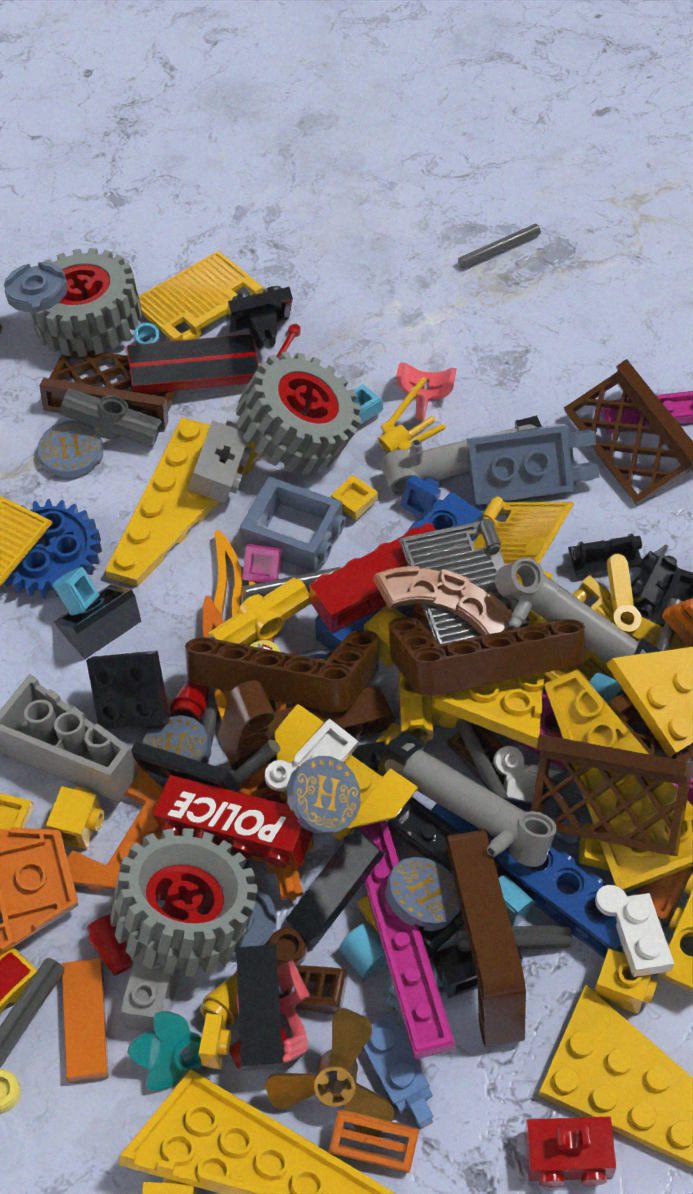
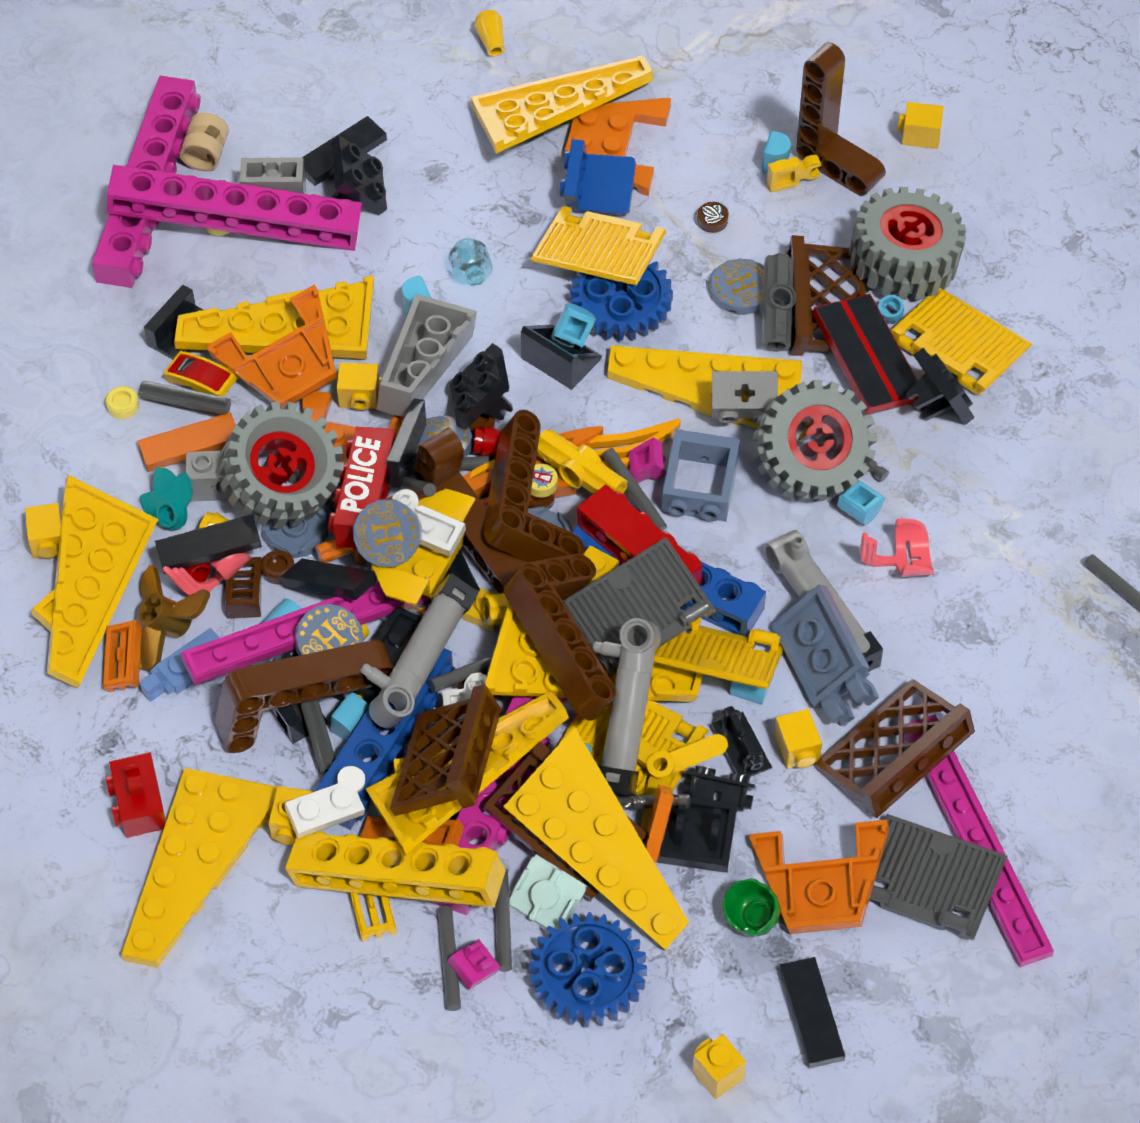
camera: 75 degrees right, 0 degrees up
sand blue tile [4,262,68,312] -> none
yellow plate [199,1013,231,1070] -> none
red hinge [276,324,301,358] -> none
yellow plate [331,474,378,520] -> none
nougat tile [373,566,513,636] -> none
yellow plant [377,377,446,454] -> none
blue tile [400,475,441,519] -> none
none -> yellow brick [774,709,822,769]

